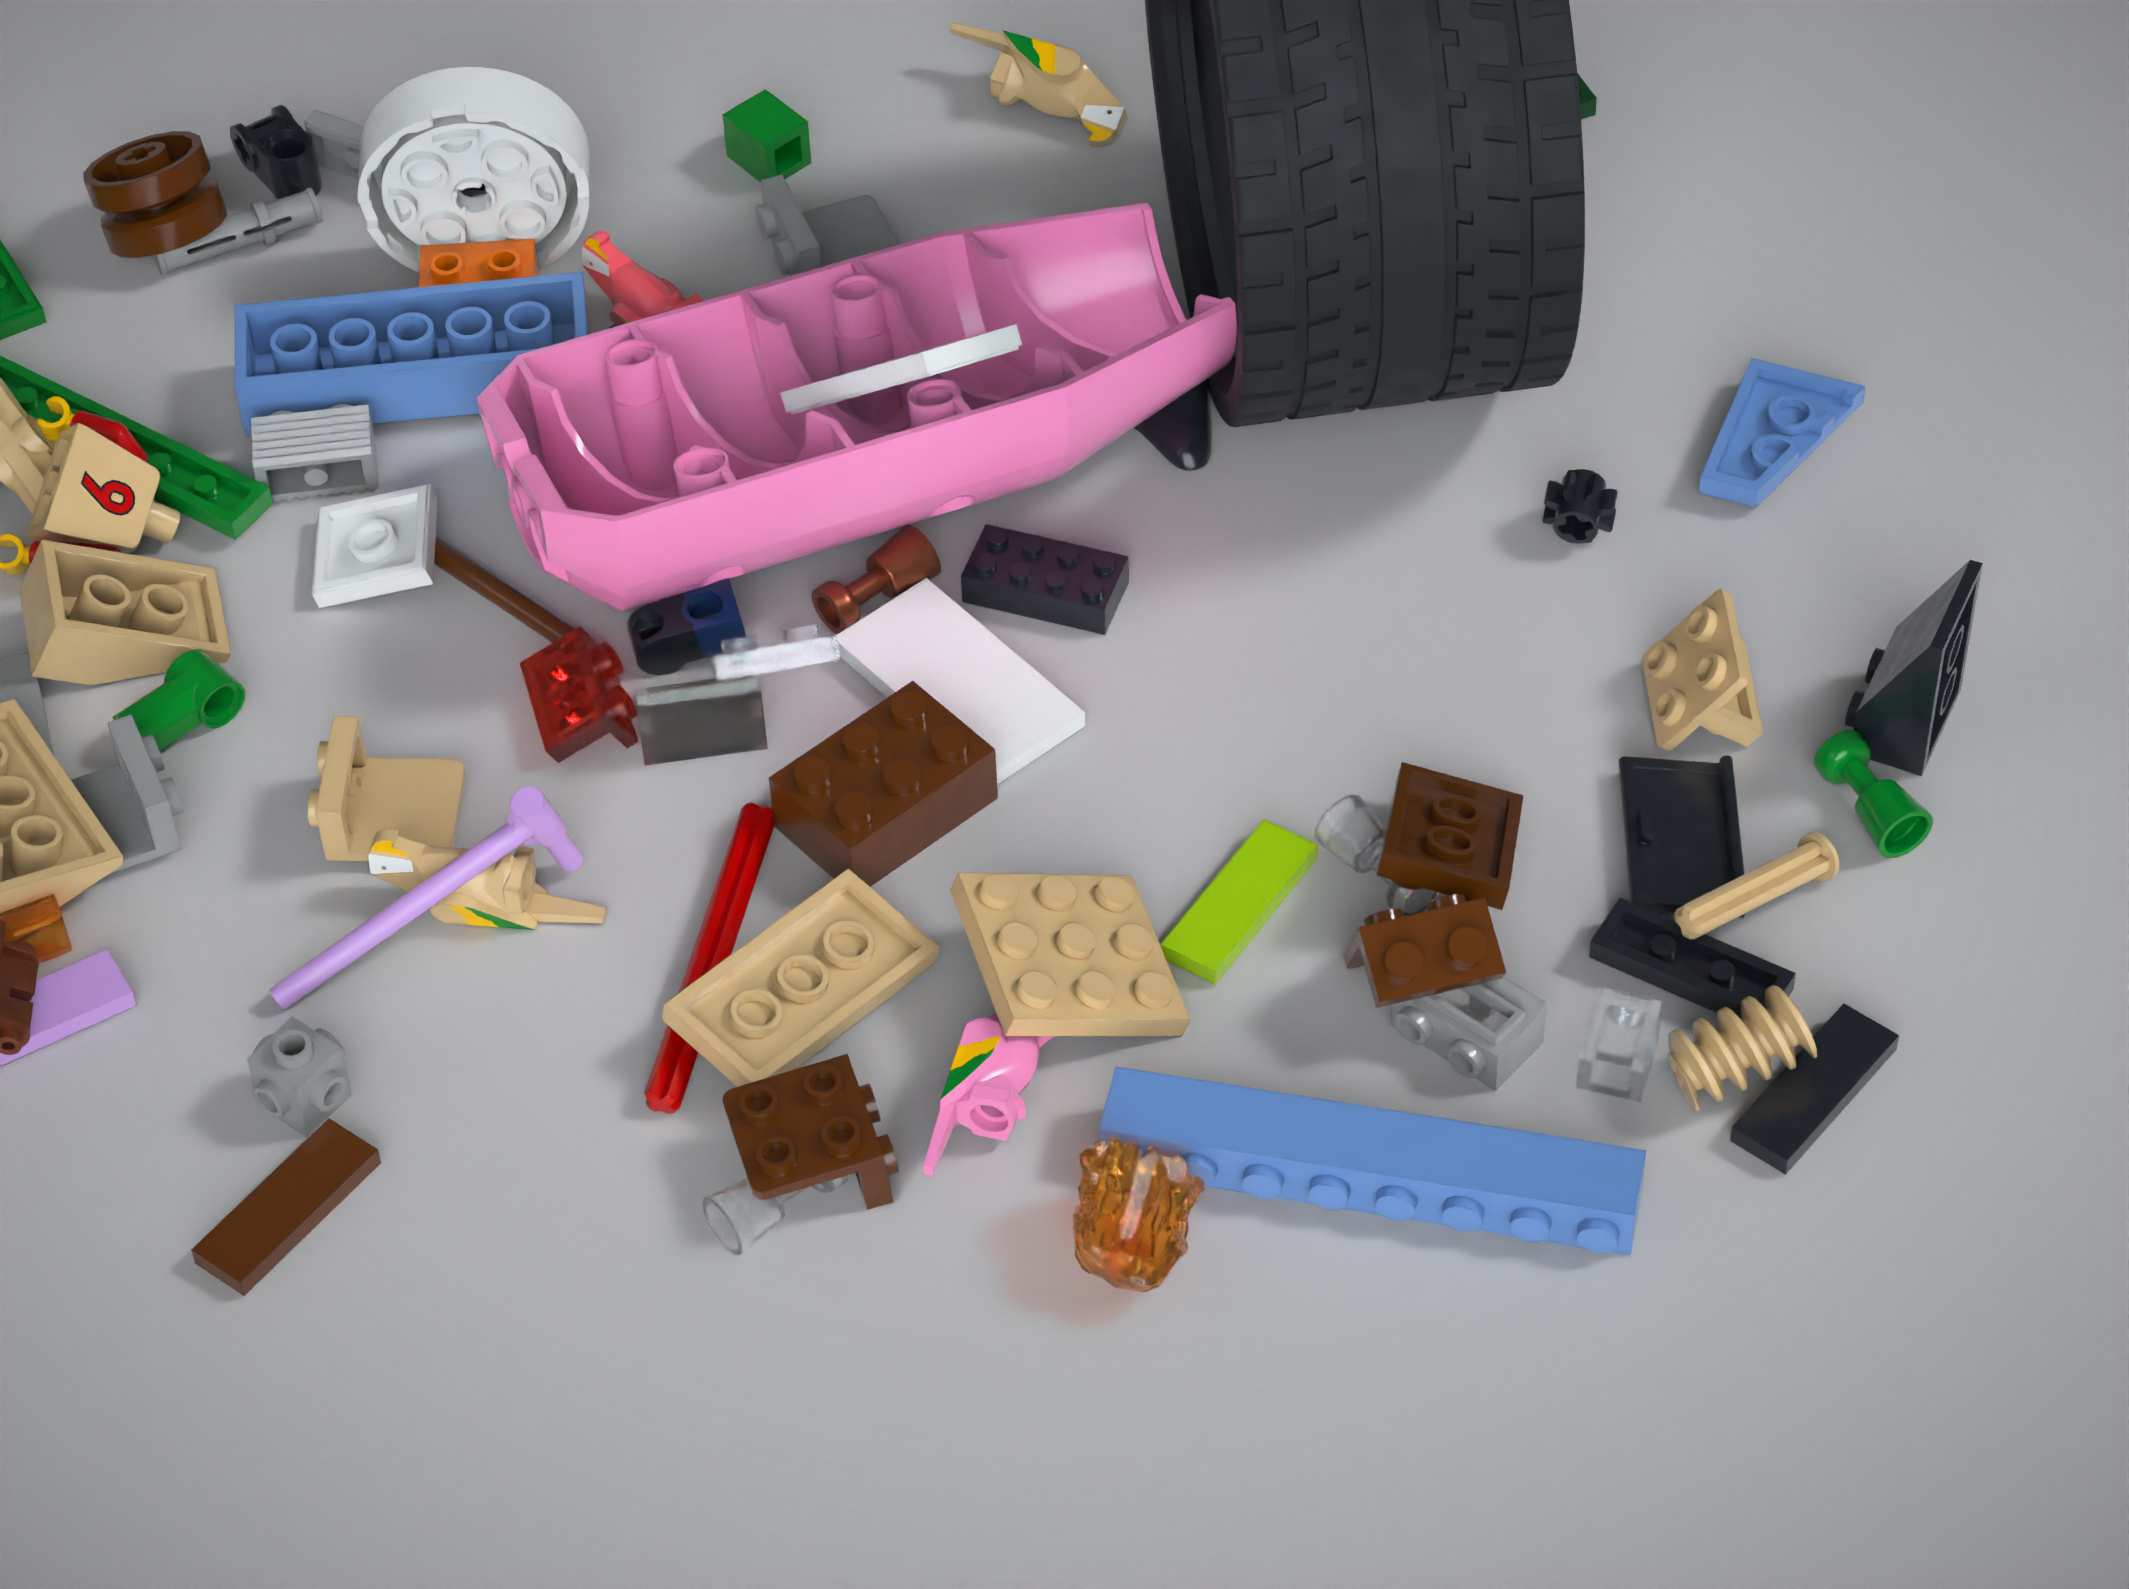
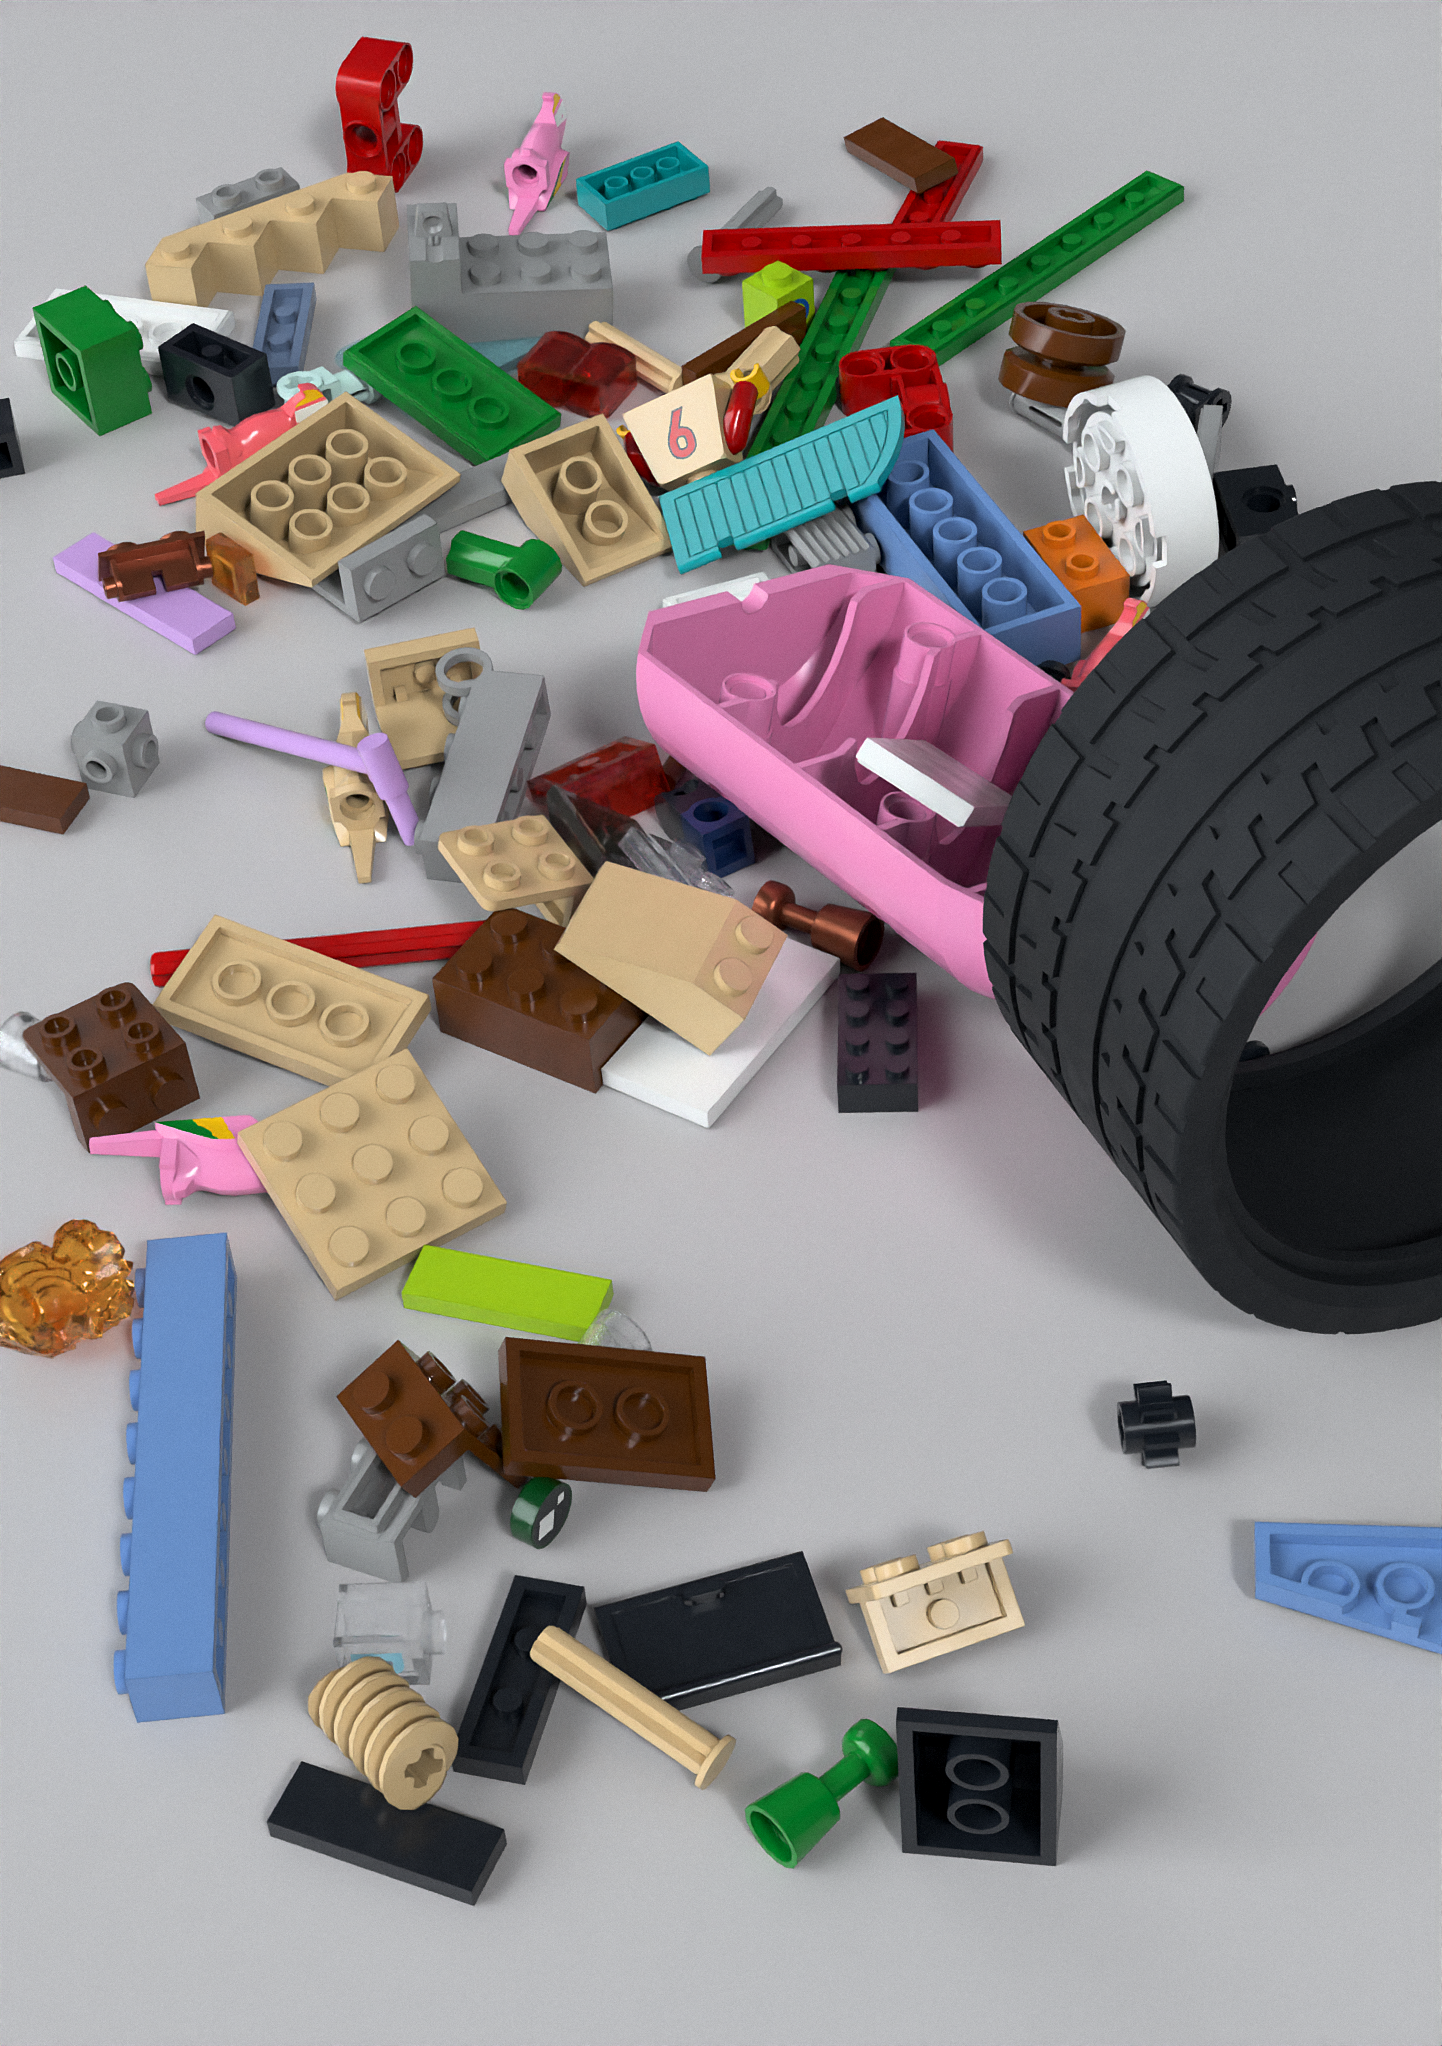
camera: 75 degrees right, 5 degrees down
none -> light grey hinge [414,647,551,883]
none -> tan bracket [438,814,594,928]
none -> tile [510,1477,572,1549]
none -> tan slope [554,861,788,1056]
none -> piece [658,395,905,575]
none -> red beam [839,344,954,453]

